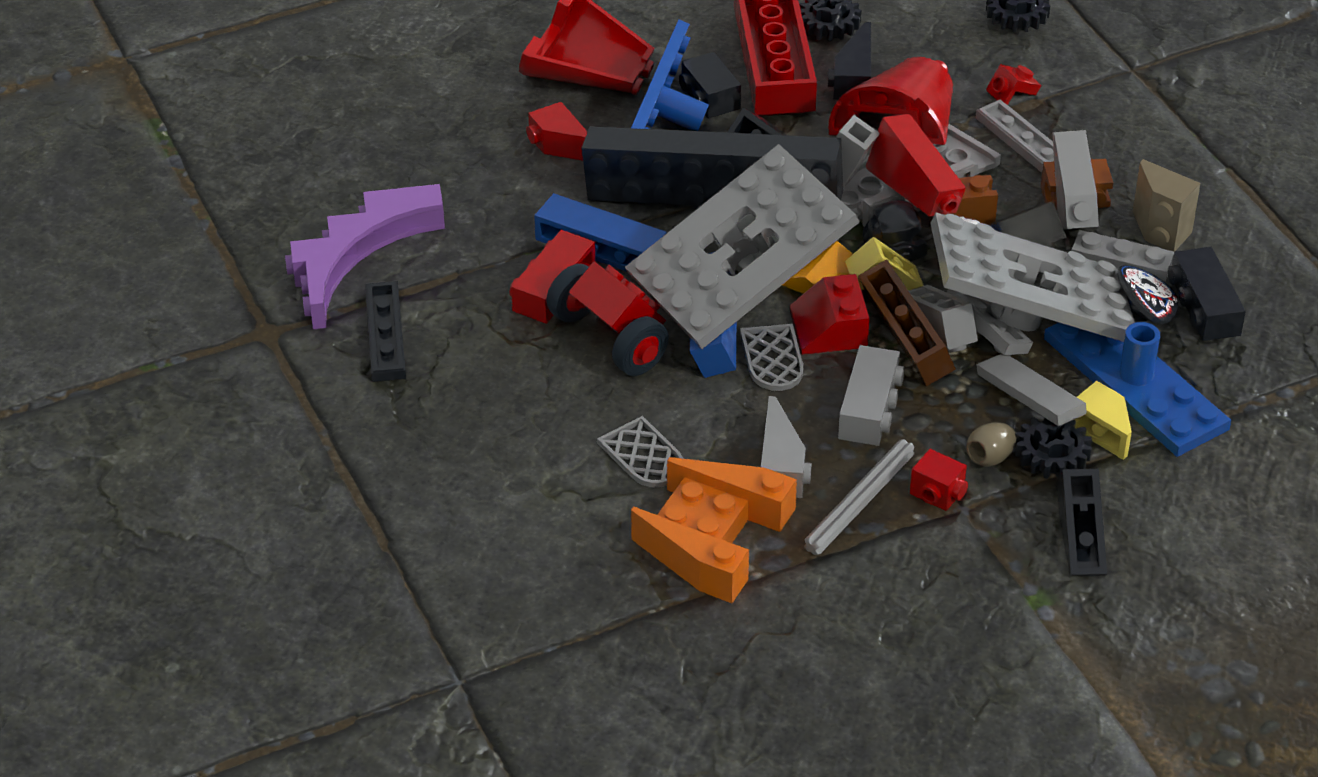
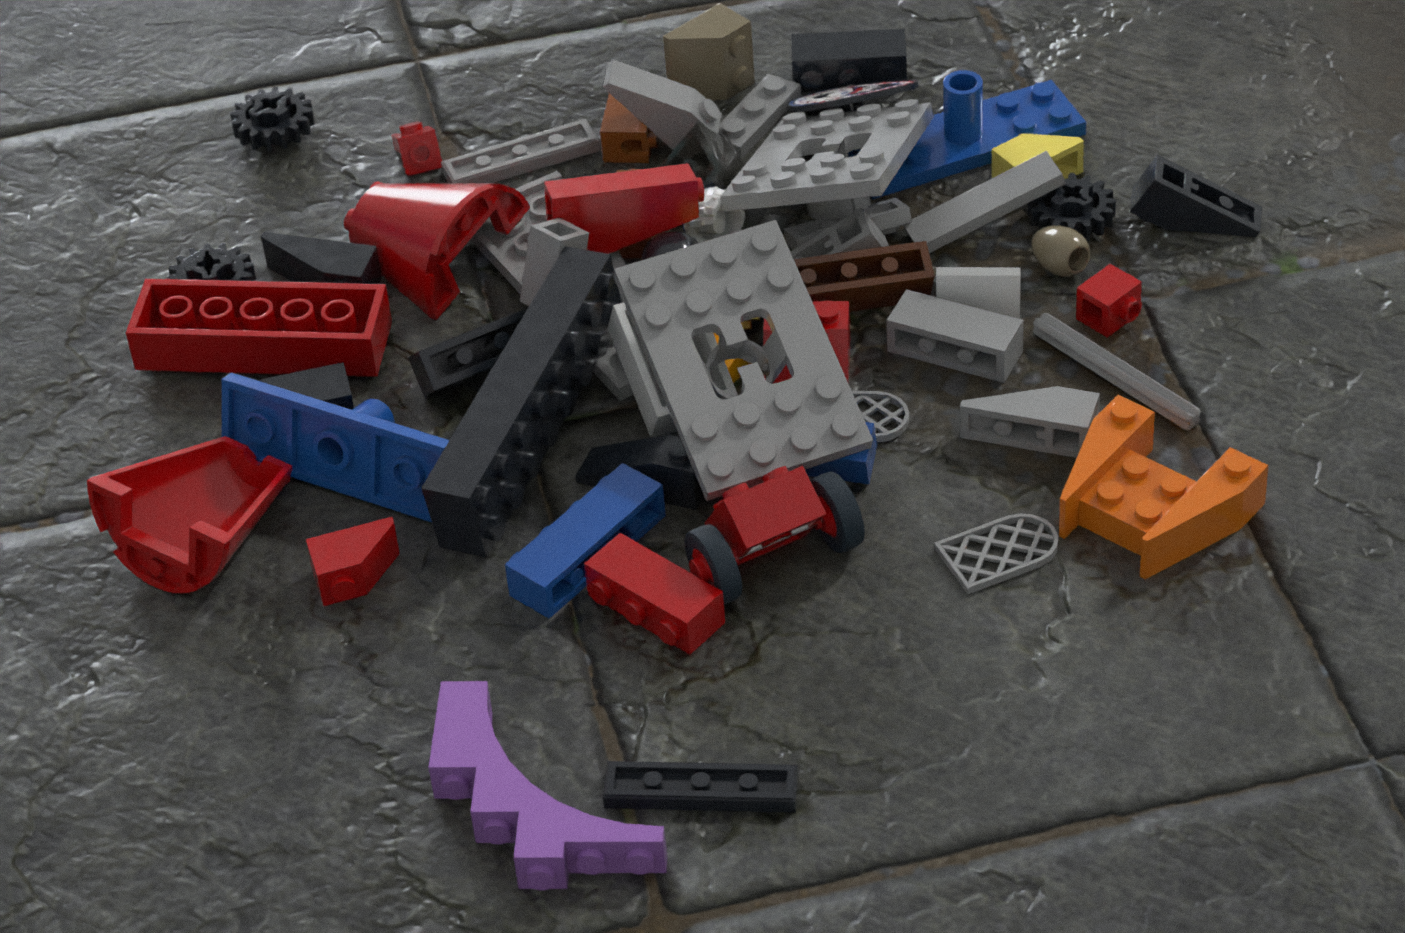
camera: 75 degrees left, 0 degrees up
none -> white slope [936,267,1021,319]

